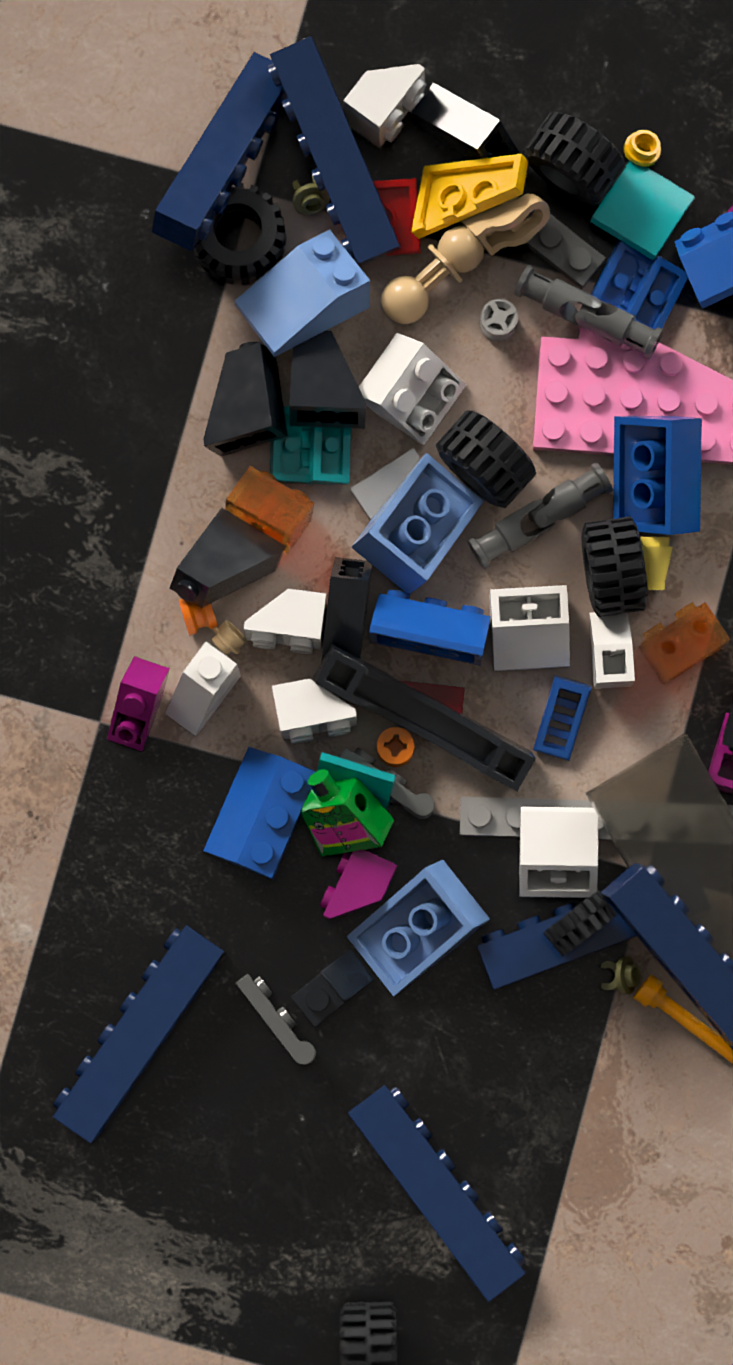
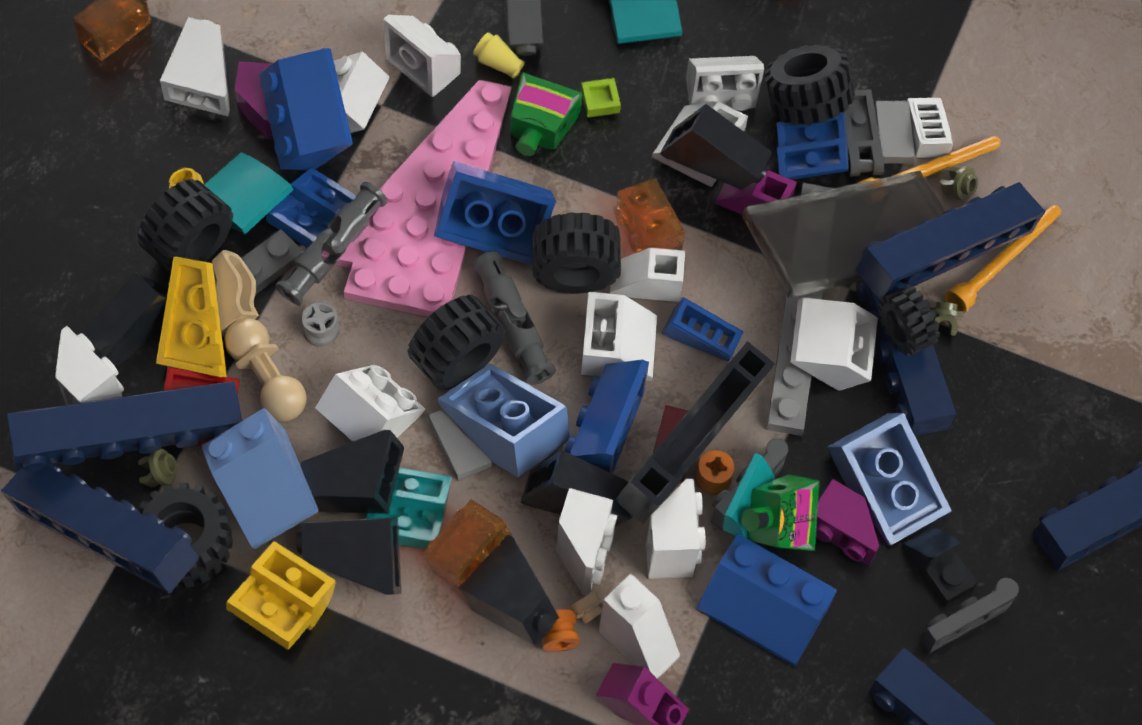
camera: 90 degrees left, 20 degrees down
none -> yellow brick [226,541,336,650]

